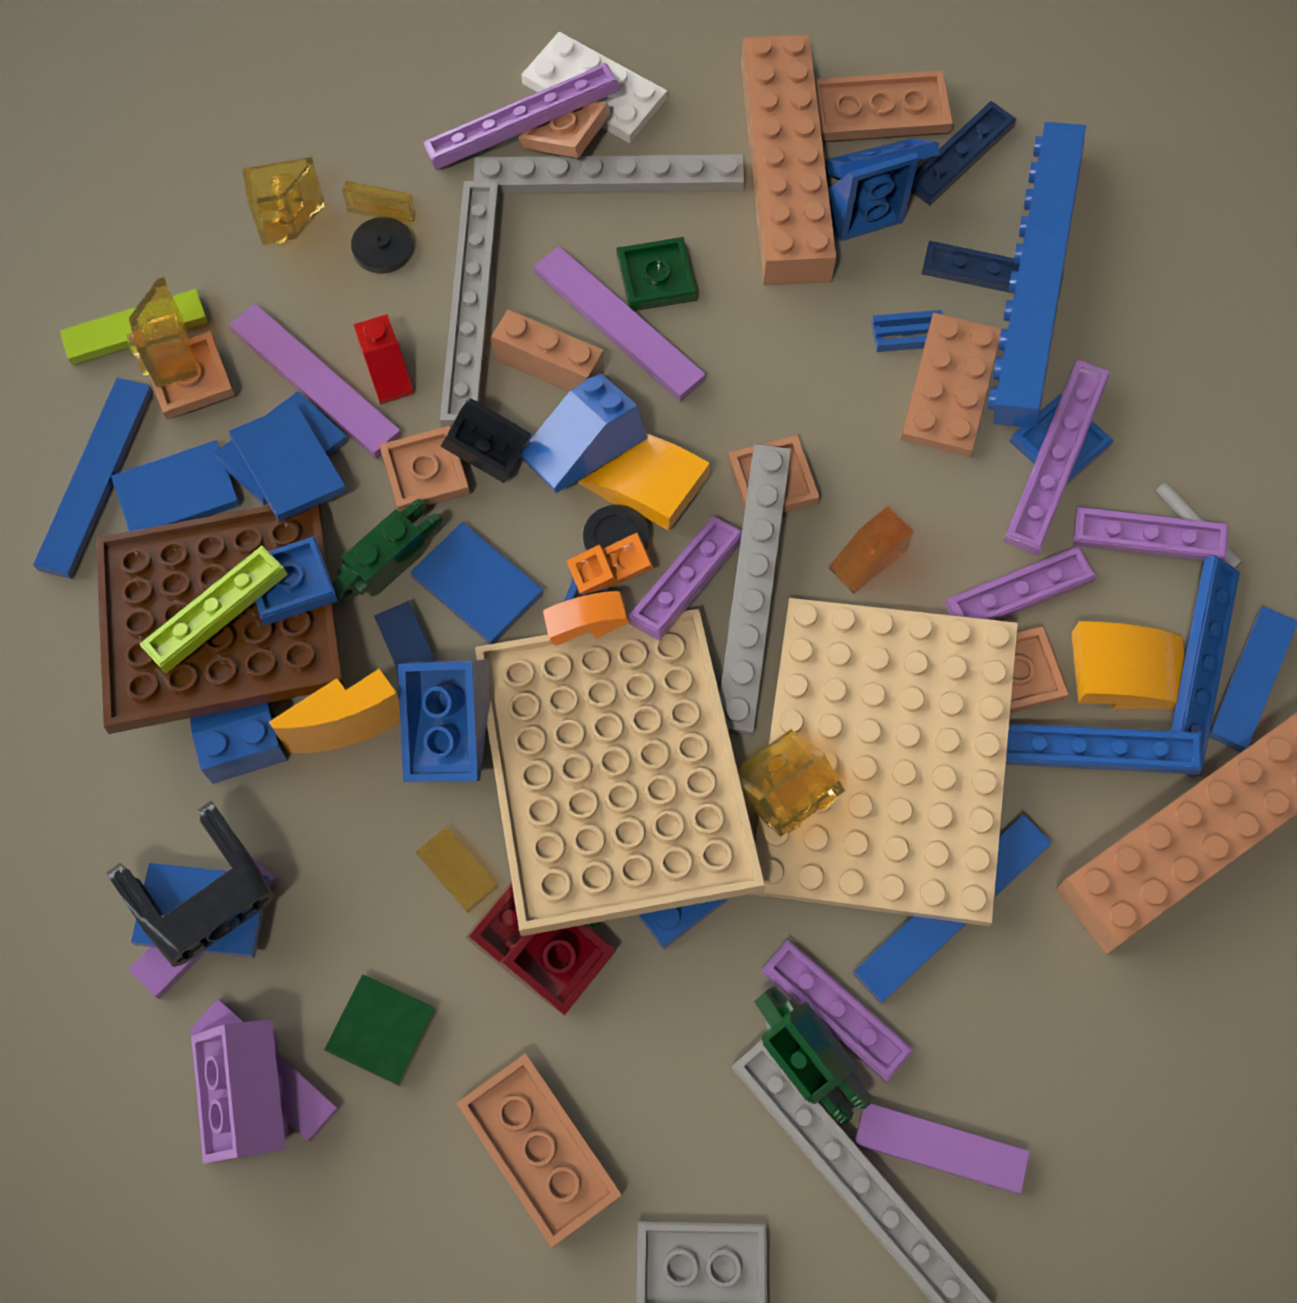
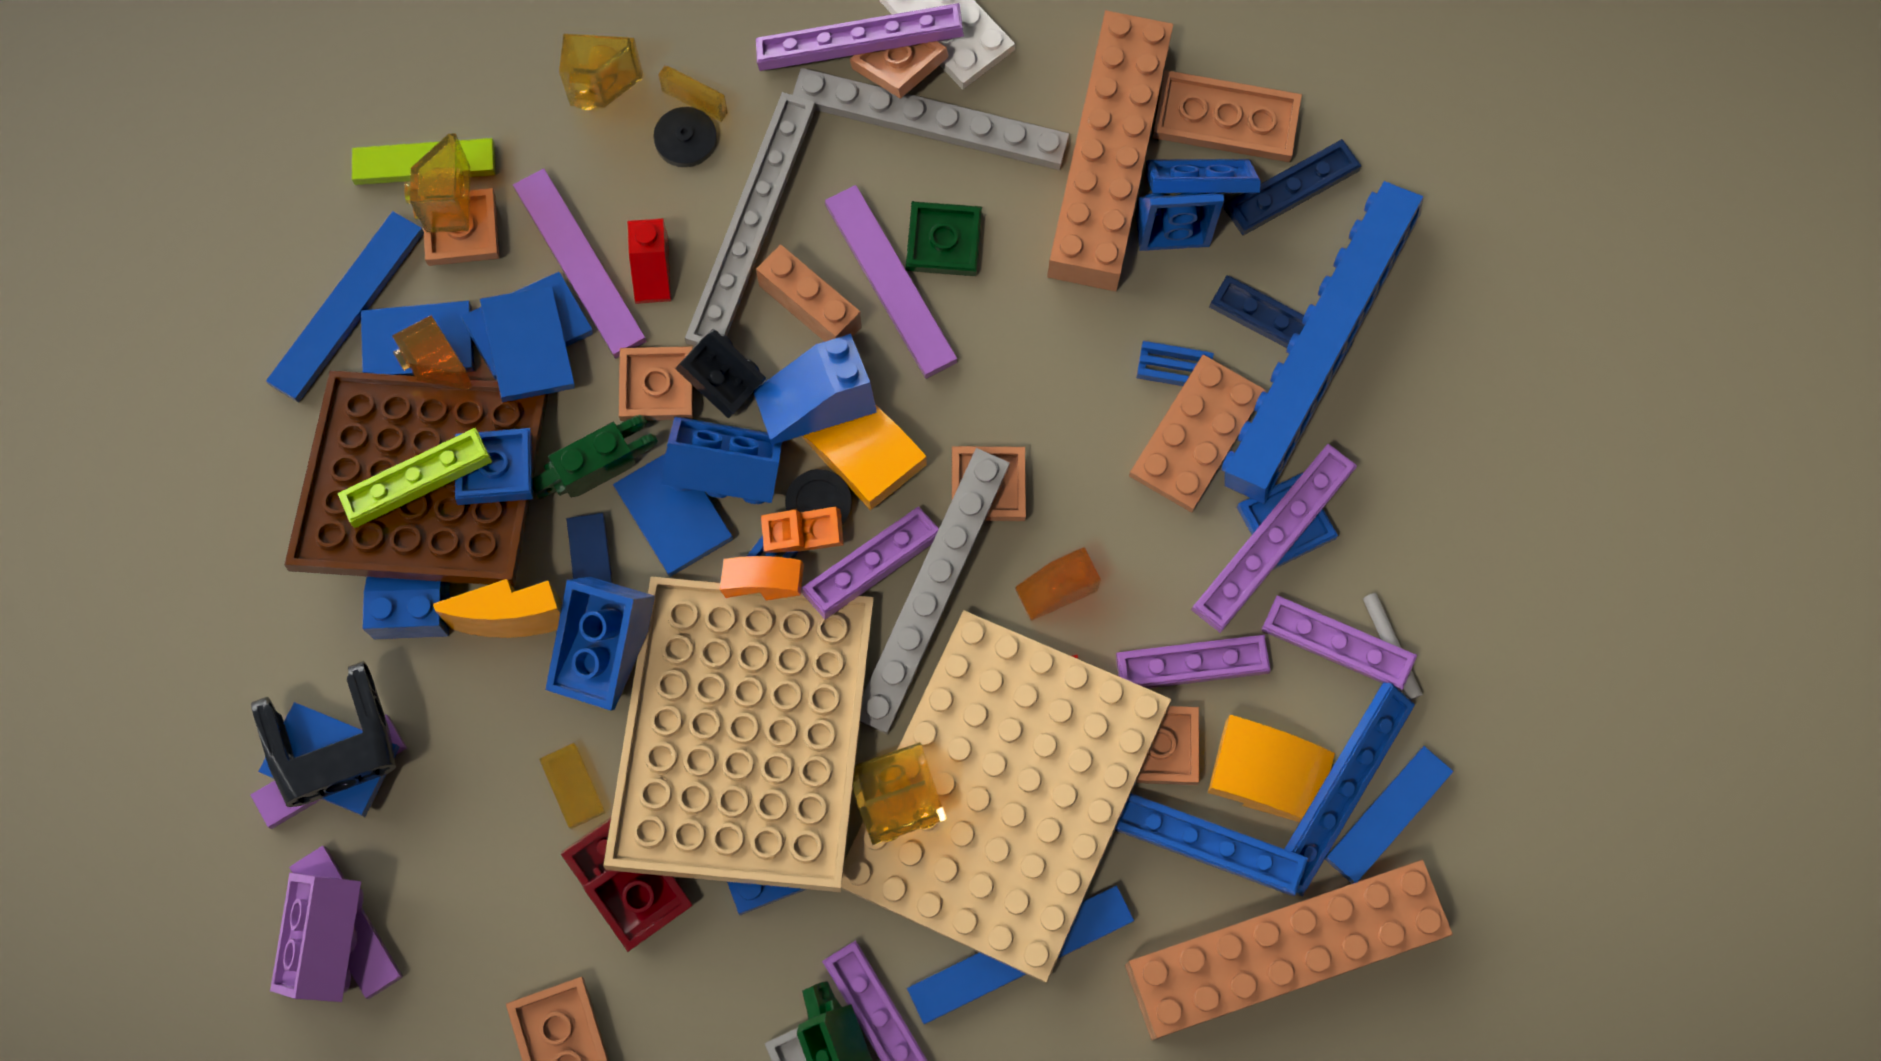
camera: 15 degrees right, 5 degrees up
dark green tile [324,974,437,1086] -> none
none -> clear orange slope [392,315,473,390]
none -> blue slope [661,416,782,504]

